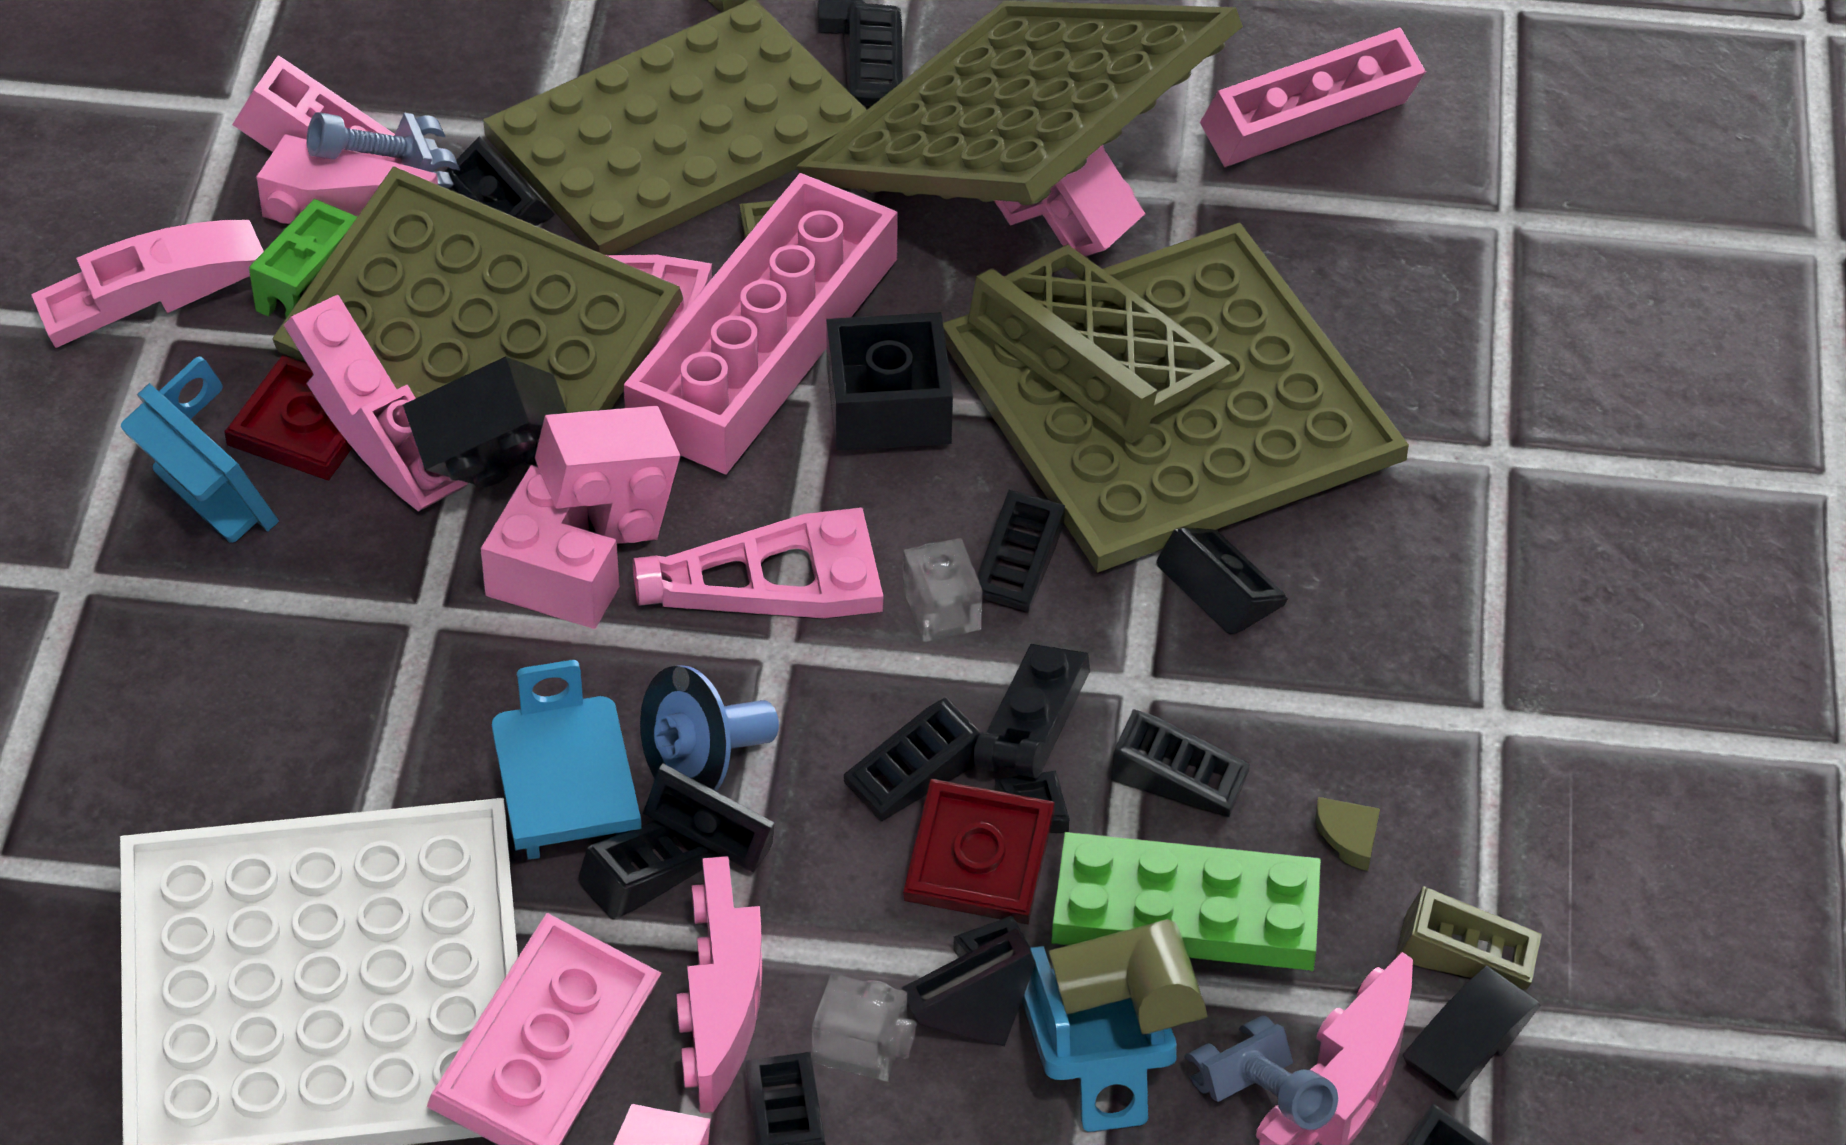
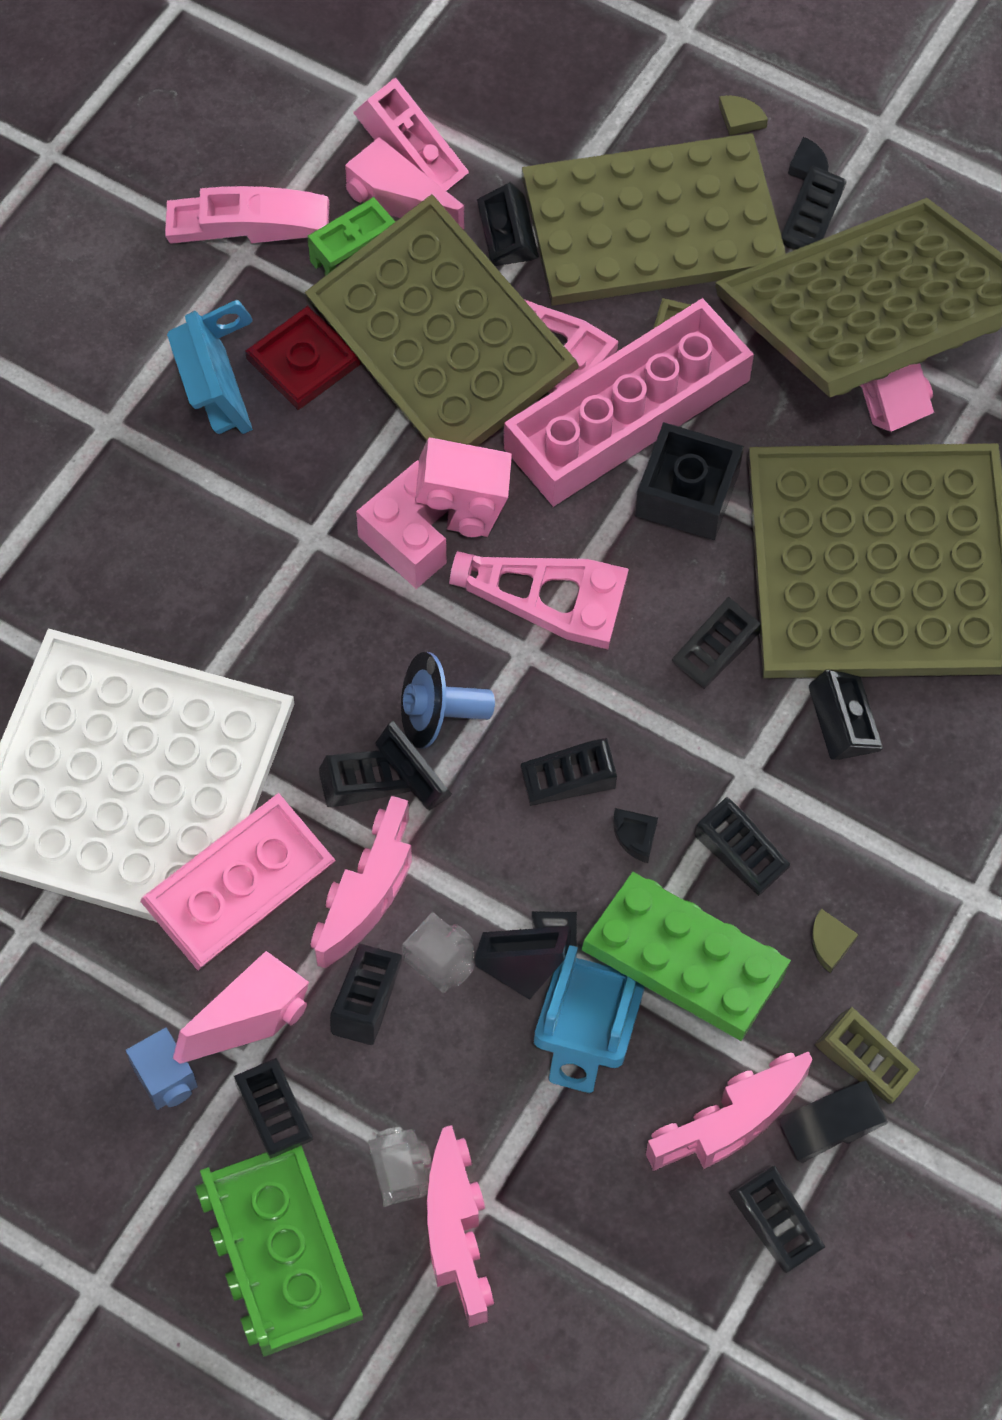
camera: 25 degrees right, 15 degrees up
bright pink slope [284,294,469,511] -> none
sand blue bar [307,112,460,188] -> none
black brick [403,356,567,488] -> none
dark azure piece [492,660,642,860] -> none
clear brick [903,538,983,642] -> none
dark red tile [903,779,1055,925] -> none
olive fence [968,244,1231,443] -> none
black plate [974,644,1090,778] -> none
olive brick [1049,919,1208,1034] -> none
sand blue bar [1184,1015,1338,1130] -> none

